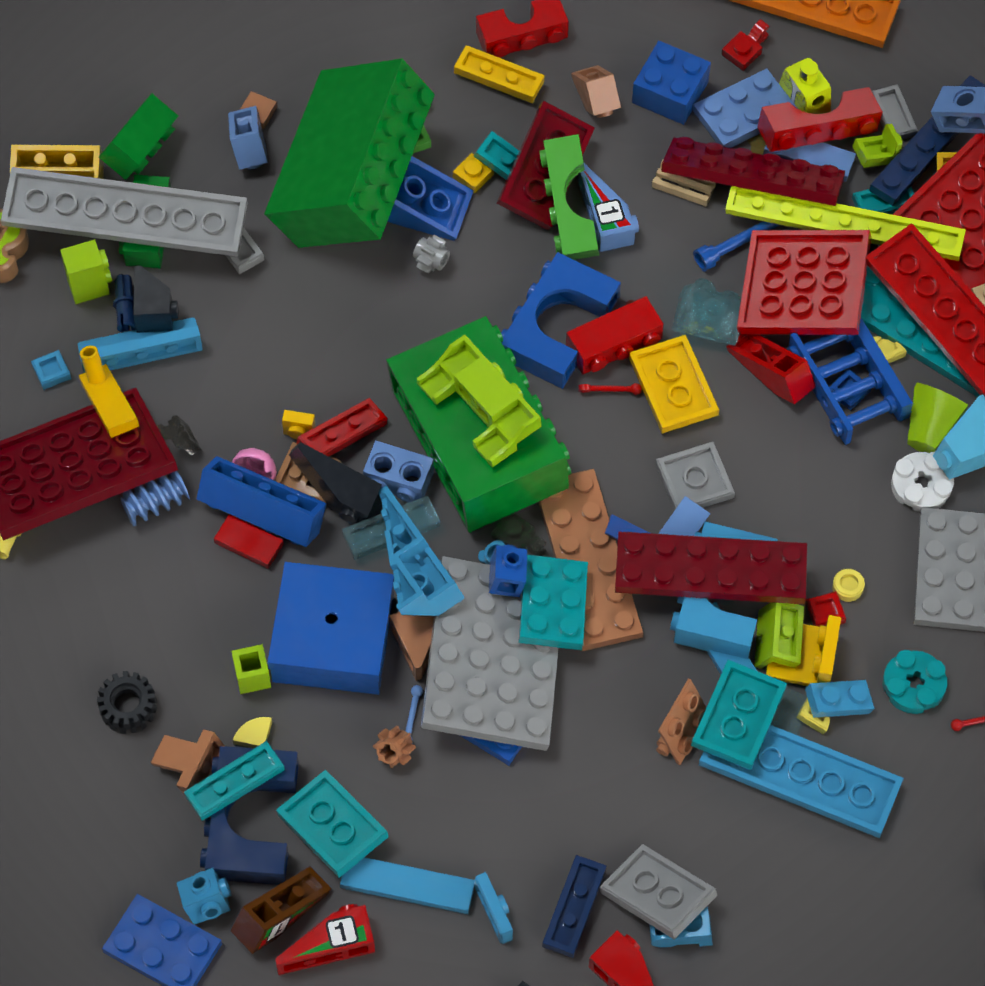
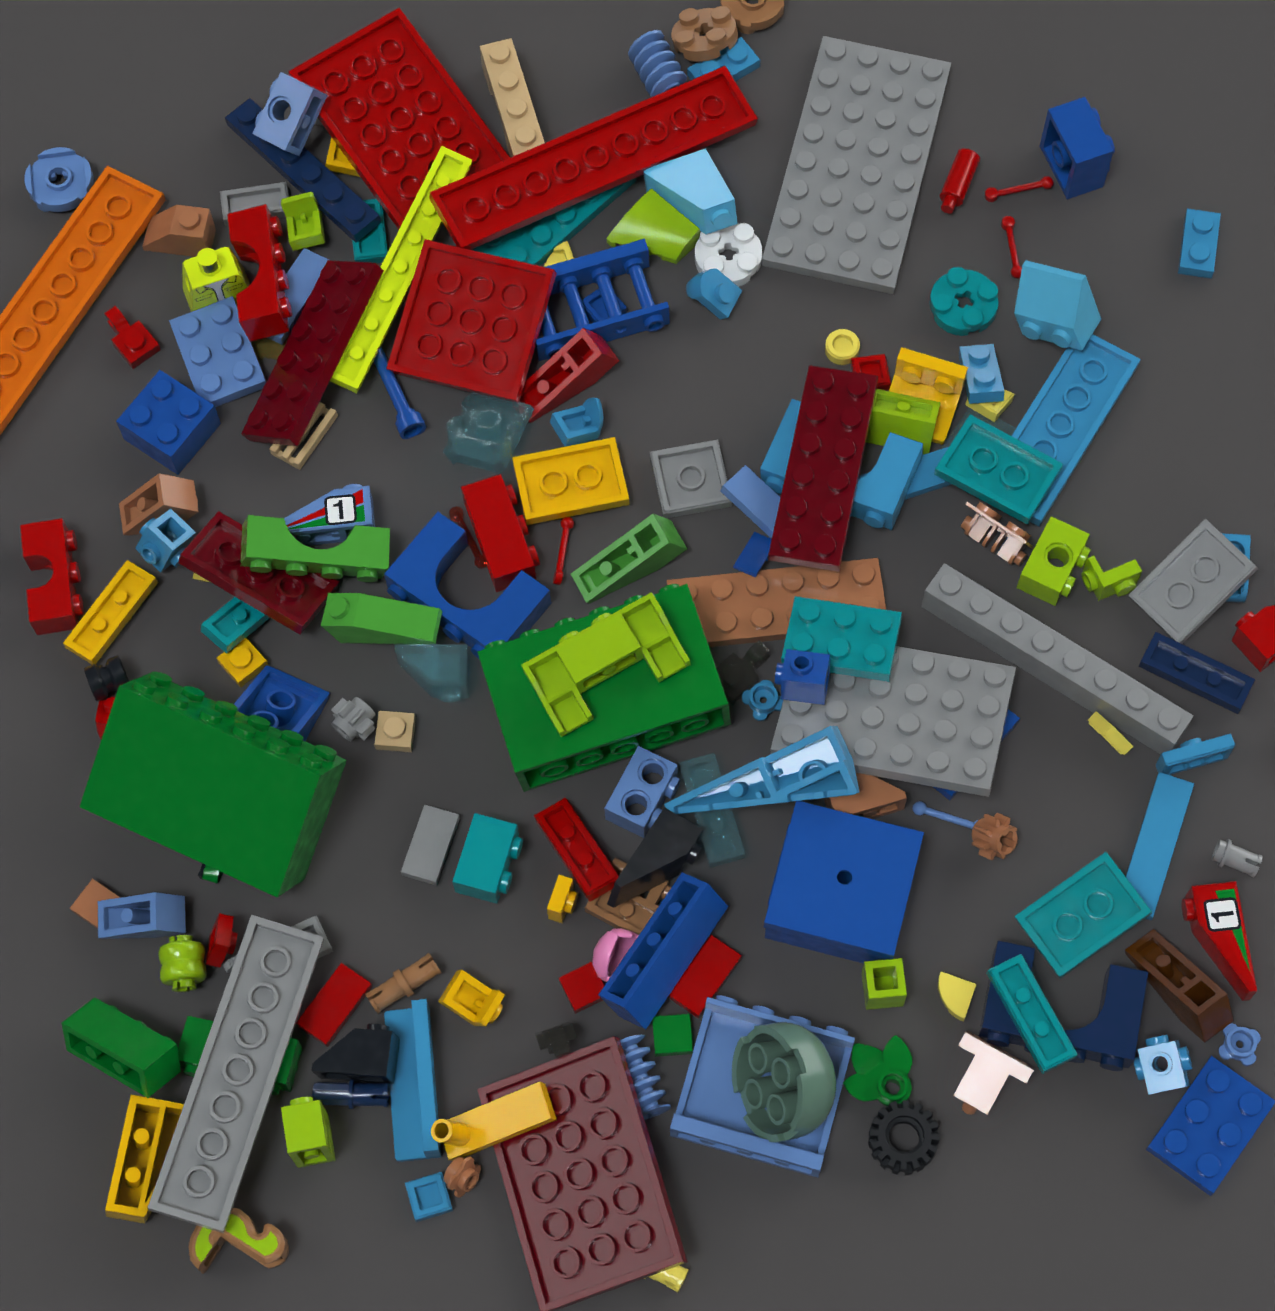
camera: 80 degrees left, 5 degrees up
none -> black wheel [84,655,129,701]
none -> dark azure brick [135,508,196,573]
none -> nougat slope [142,205,216,257]
none -> lime piece [158,935,207,992]
none -> red plate [206,913,238,968]
none -> red tile [296,963,373,1047]
none -> bright green slope [321,593,442,644]
none -> medium nougat pin [365,953,442,1014]
none -> tan plate [374,711,416,752]
none -> clear light blue slope [395,645,470,702]
none -> light grey tile [401,804,460,886]
none -> yellow bracket [438,969,505,1026]
none -> nougat plate [444,1156,481,1198]
none -> teal brick [452,813,523,904]
none -> dark azure plate [550,397,604,447]
none -> red tile [558,962,604,1014]
none -> bright green slope [571,514,687,604]
none -> green tile [652,1014,693,1057]
none -> medium blue panel [670,995,855,1178]
none -> dark azure plate [686,268,742,320]
none -> sand green cylinder [732,1022,836,1142]
none -> green plate [843,1035,913,1106]
none -> light grey brick [921,563,1194,755]
none -> medium azure slope [1014,260,1101,351]
none -> lime brick [1017,516,1091,606]
none -> lime bracket [1081,555,1142,601]
none -> light yellow tile [1088,711,1134,756]
none -> light grey pin [1212,839,1263,878]
none -> medium blue plate [1218,1023,1261,1066]

